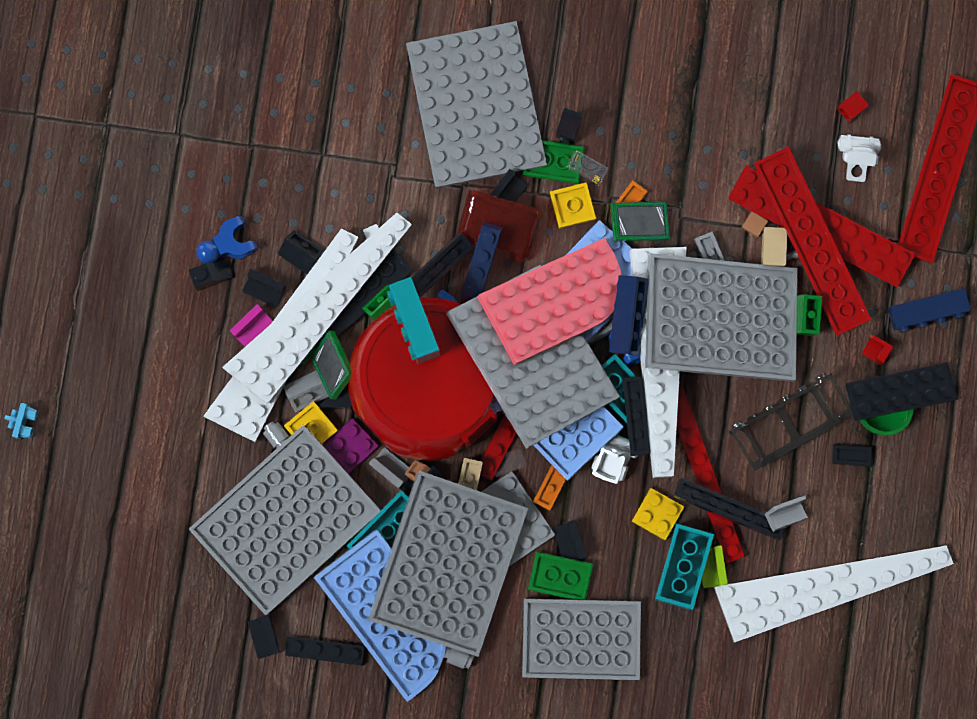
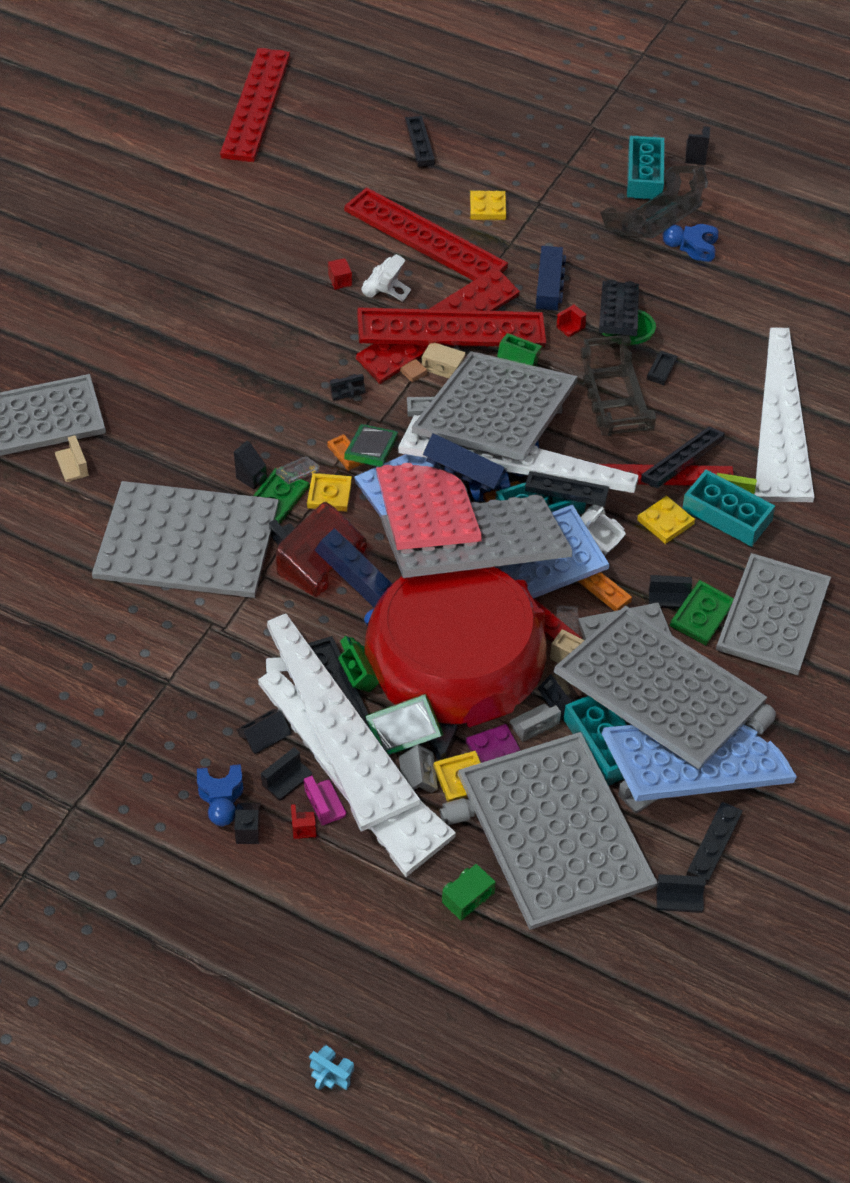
camera: 75 degrees left, 30 degrees down
teal brick [387,277,440,364] -> none
nougat tile [404,460,430,481] -> none
black plate [412,232,474,298] -> none
light grey panel [765,495,808,532] -> none
none -> red panel [291,804,316,839]
none -> black hips [329,374,366,401]
none -> green brick [442,864,496,921]

